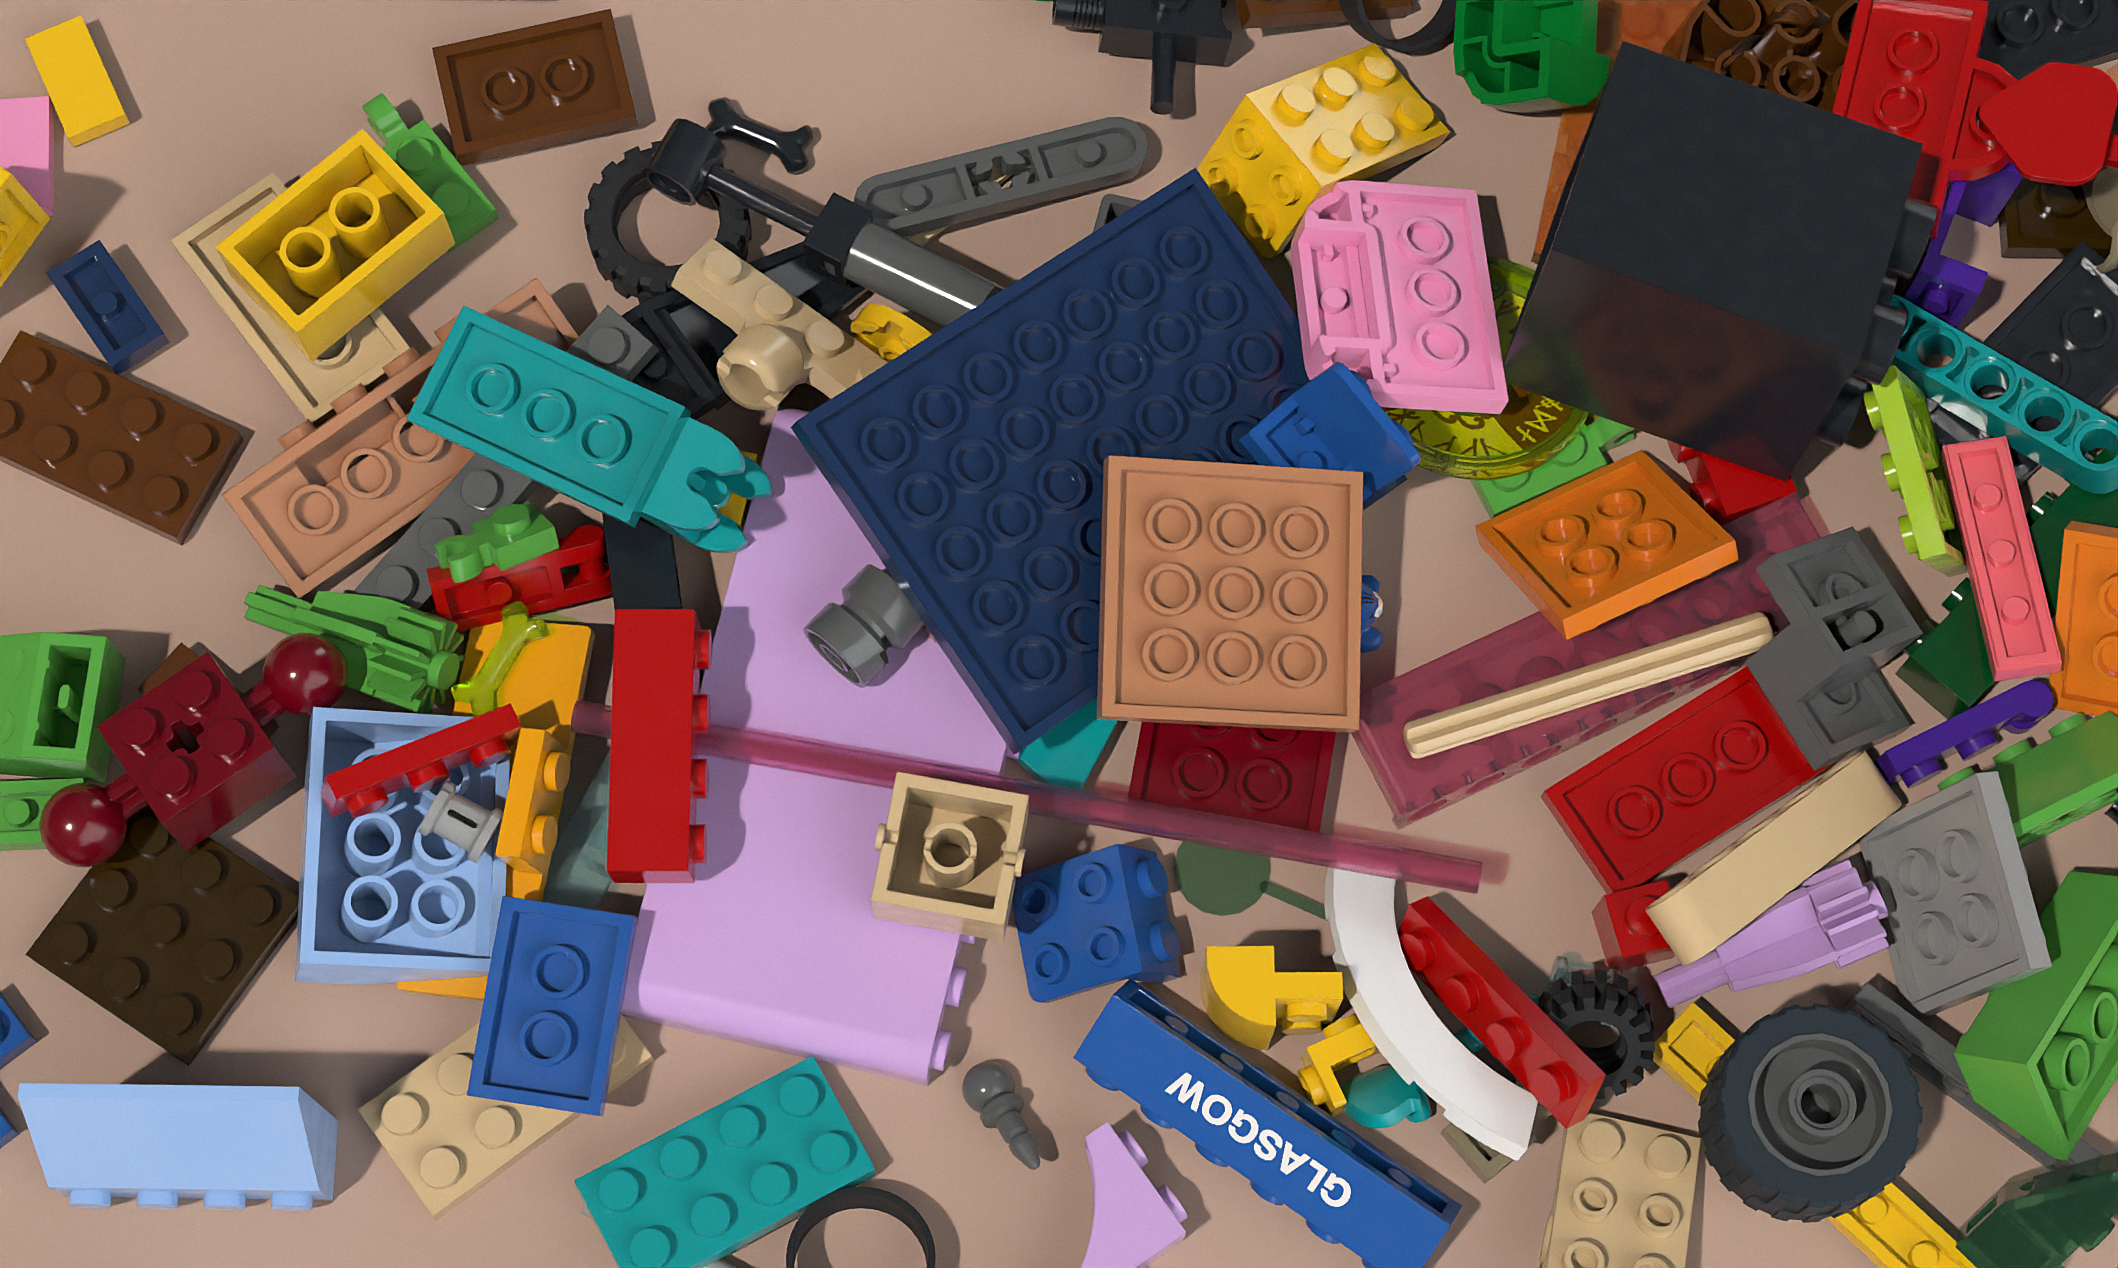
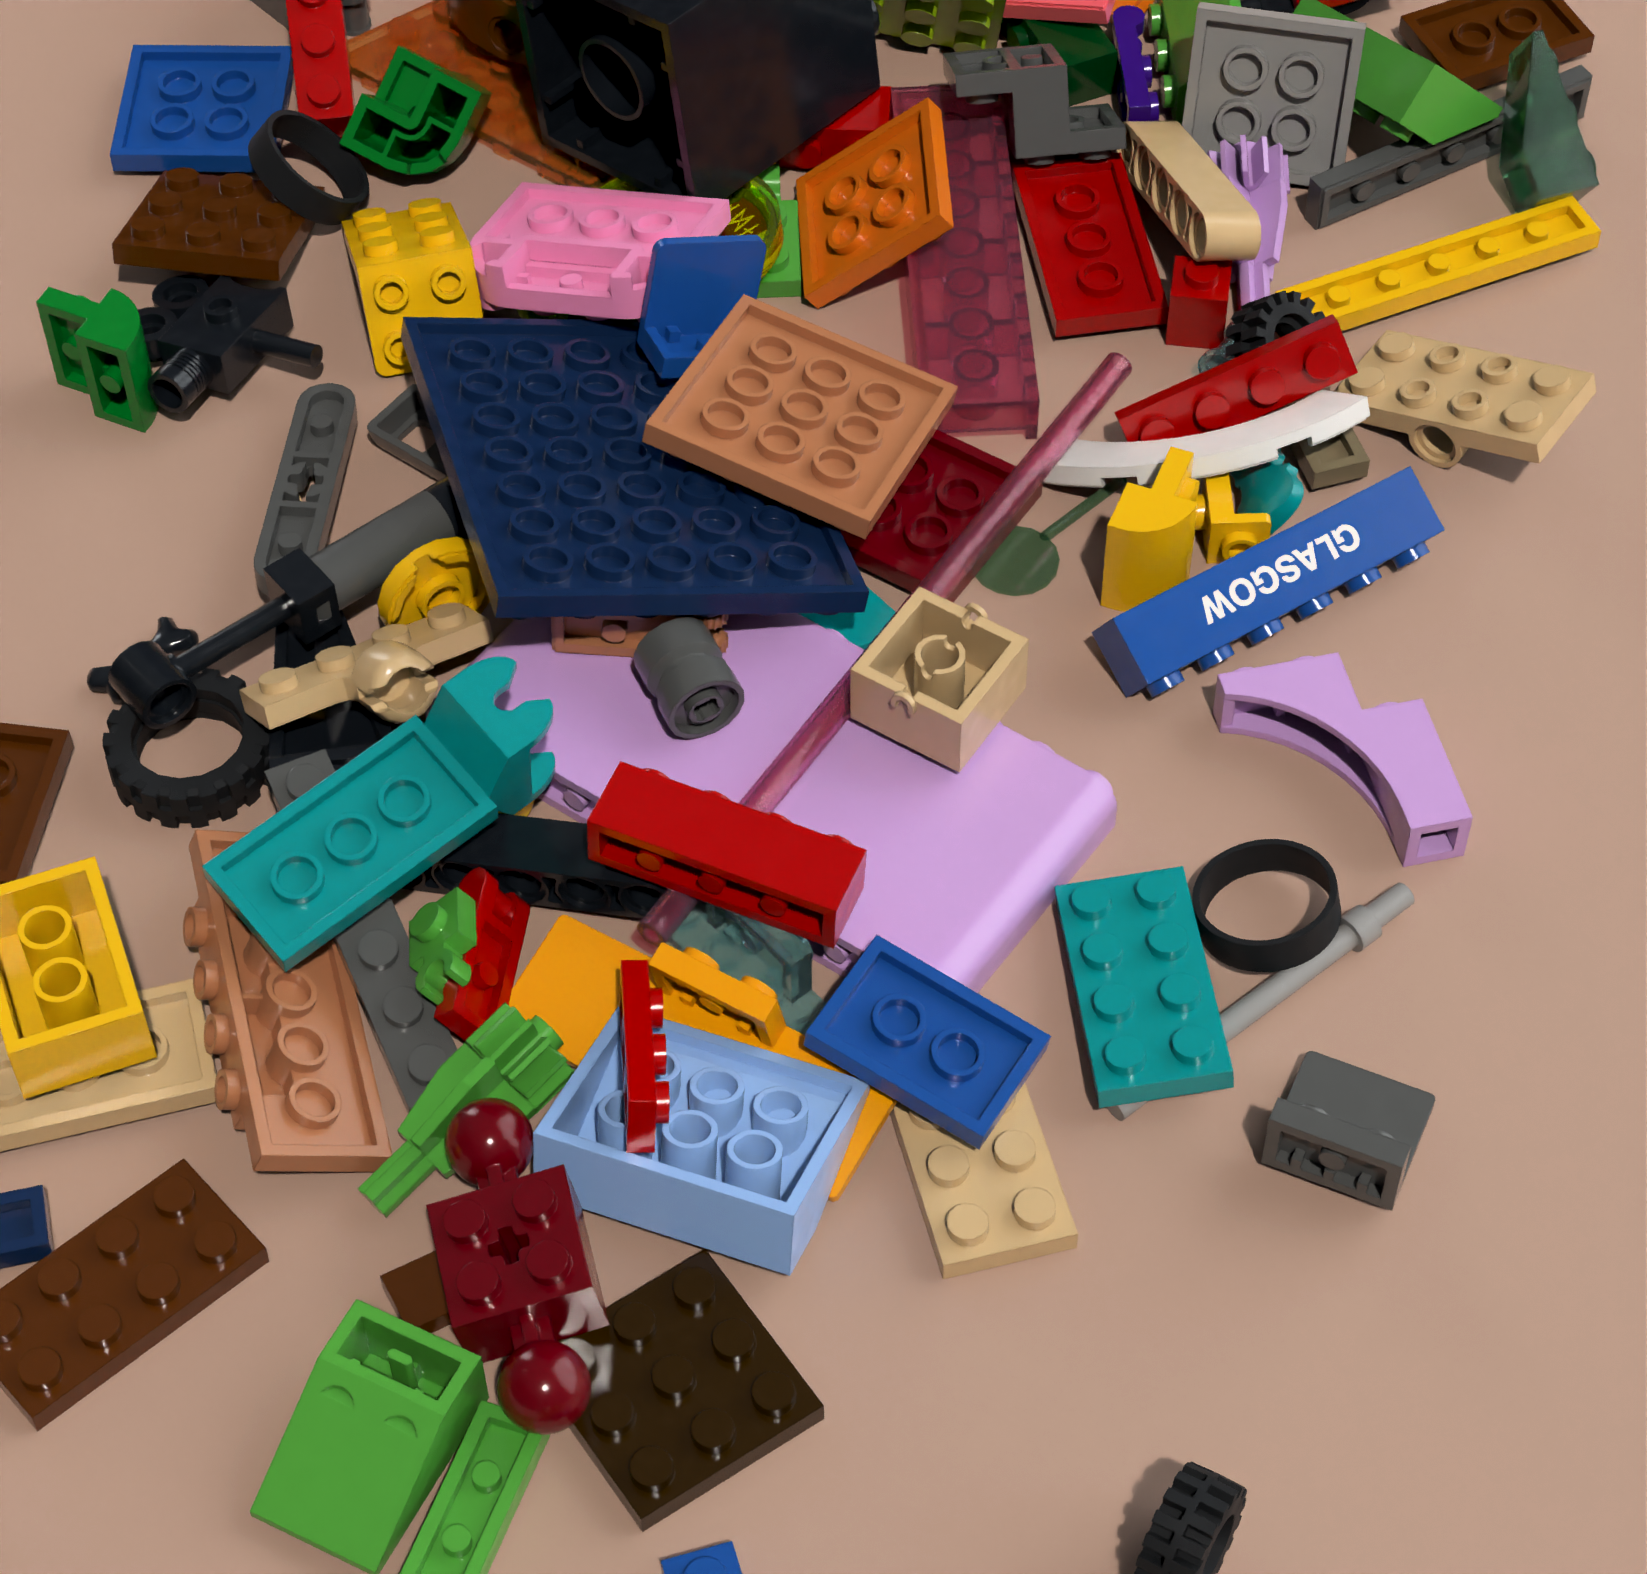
camera: 65 degrees left, 20 degrees down
light blue slope [18,1083,338,1211] -> none
light grey bush [418,780,504,863] -> none
clear neon green piece [451,601,550,717] -> none
dark grey bar [962,1061,1040,1170] -> none
blue bracket [1012,844,1181,1003] -> none
tan axle [1403,612,1774,759] -> none
wheel [1698,1003,1923,1223] -> none

